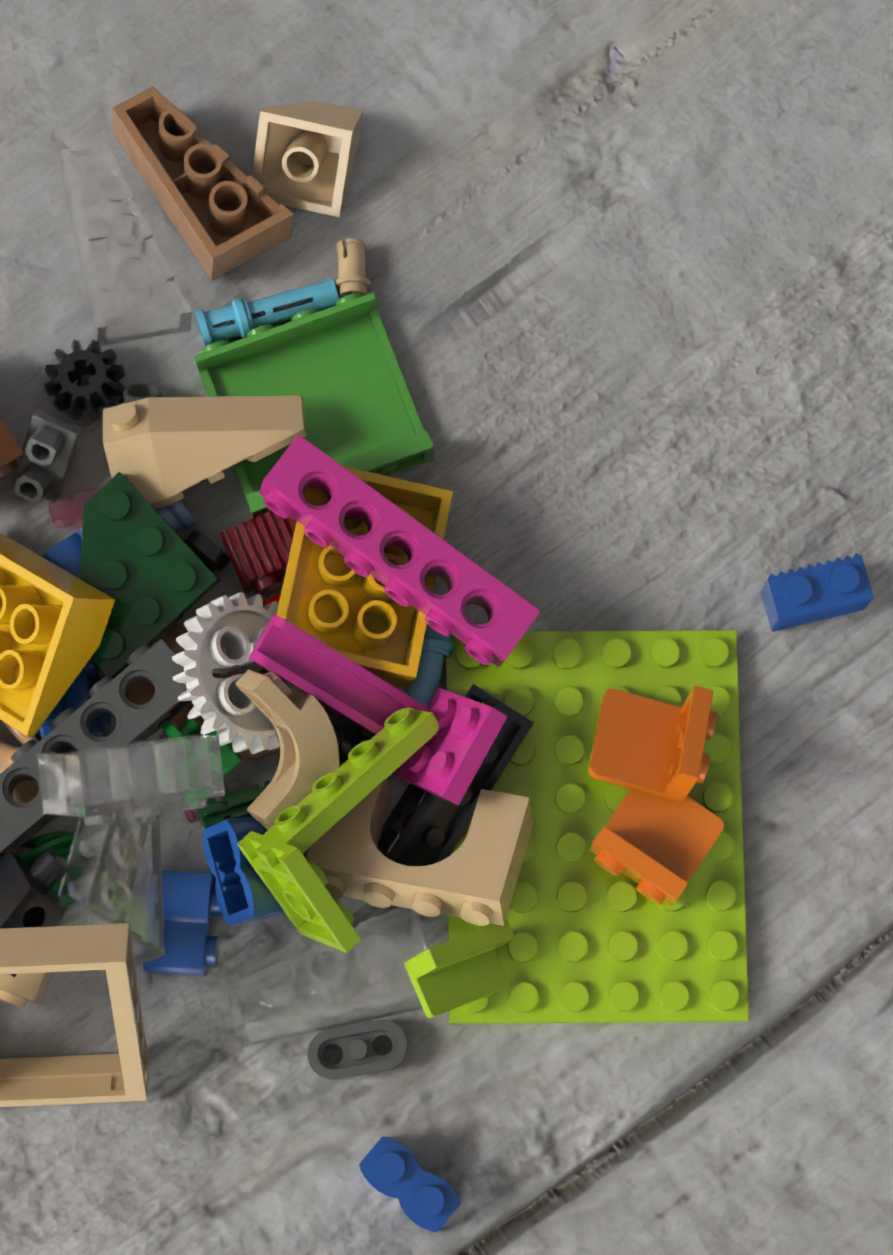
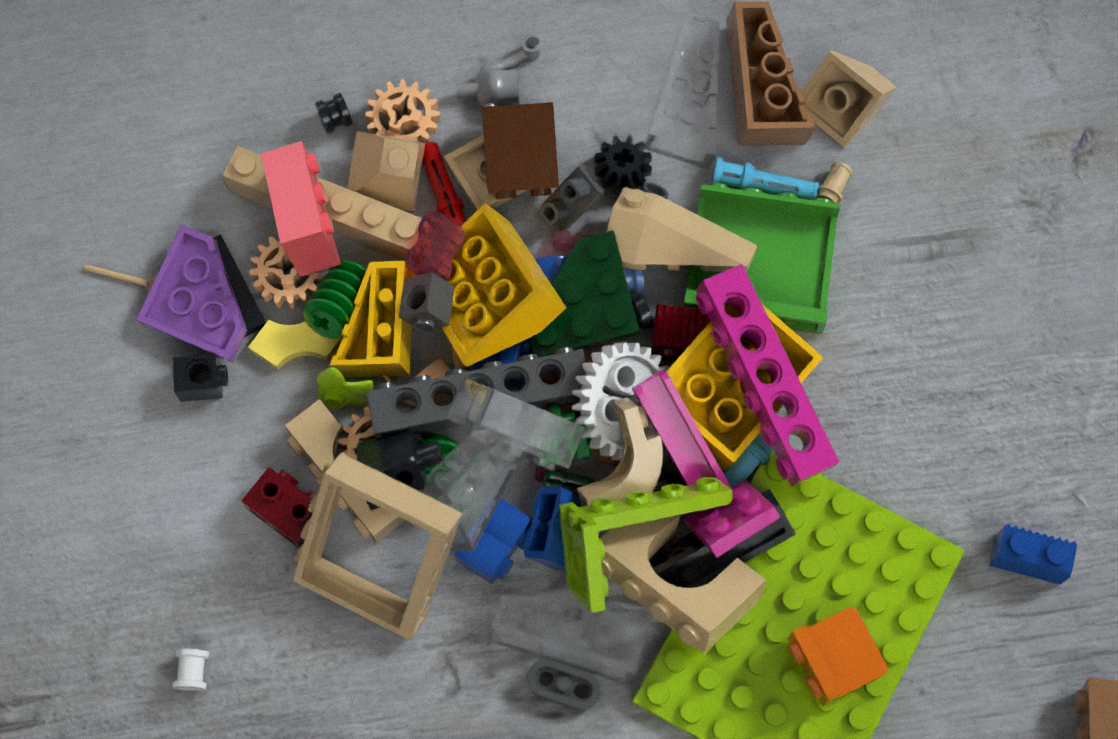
camera: 30 degrees right, 5 degrees down
lime panel [404,919,515,1018] -> none
orange bracket [588,686,717,803] -> none

